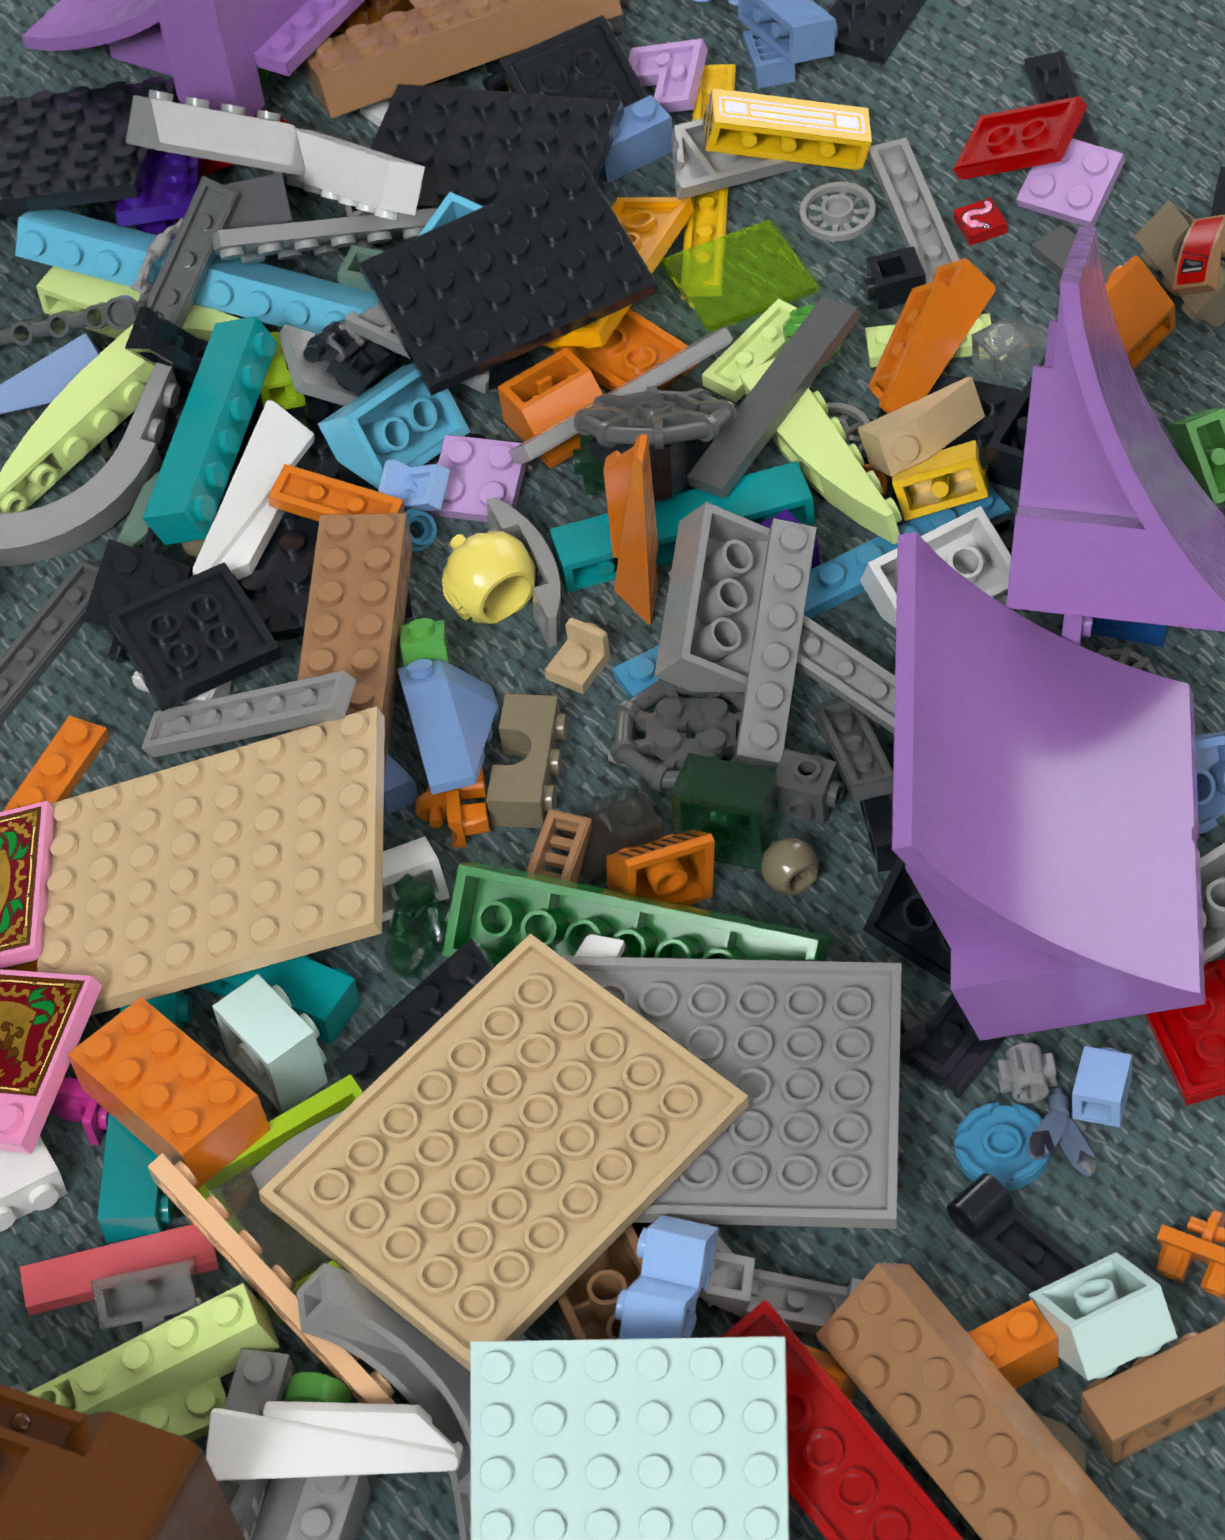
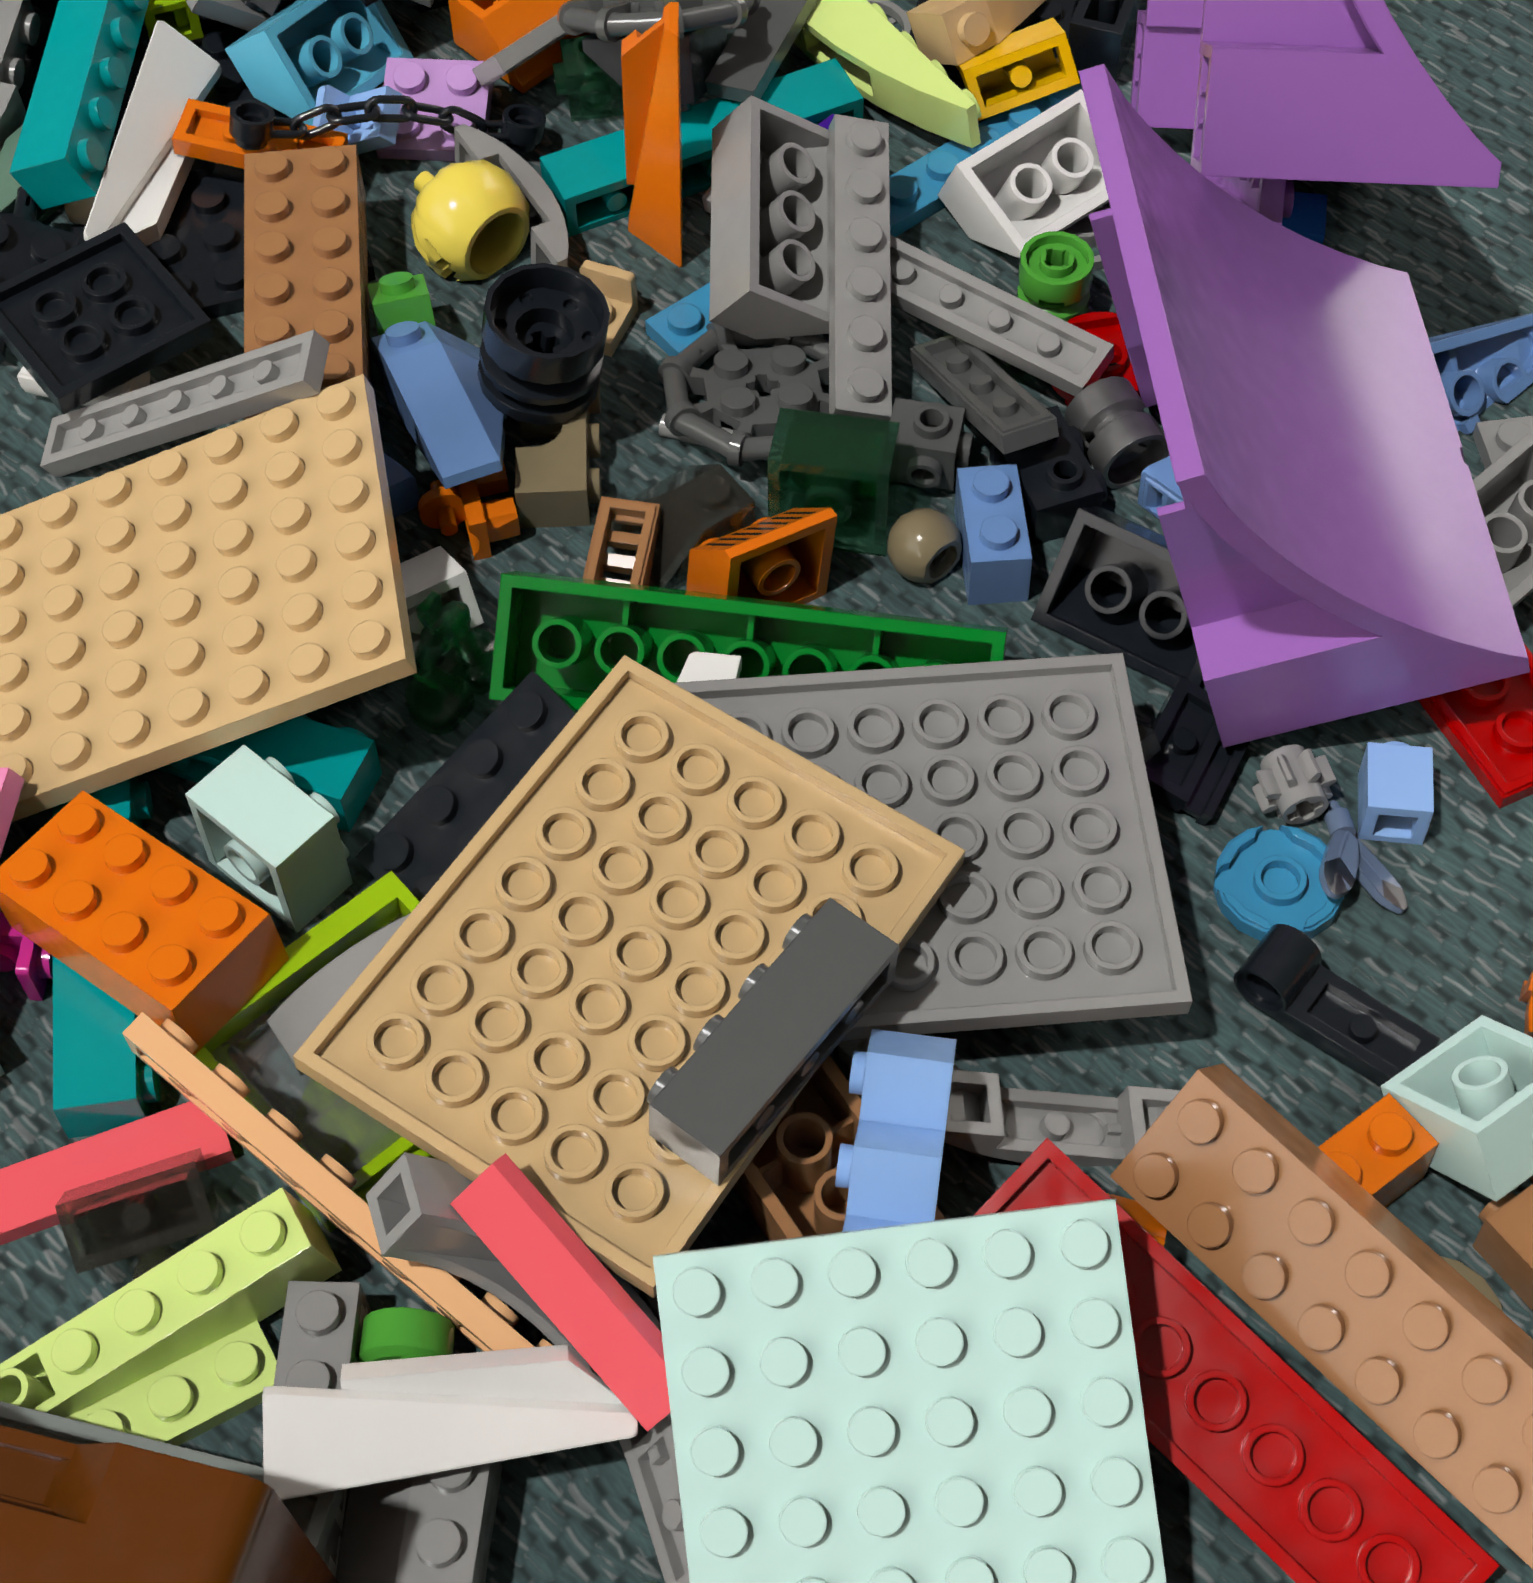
camera: 15 degrees left, 5 degrees up
dark azure plate [403,509,437,552] -> none
none -> black piece [229,95,546,153]
none -> coral tile [450,1153,670,1432]
none -> black wheel [477,263,610,425]
none -> dark grey brick [647,898,900,1186]
none -> medium blue brick [954,464,1032,605]

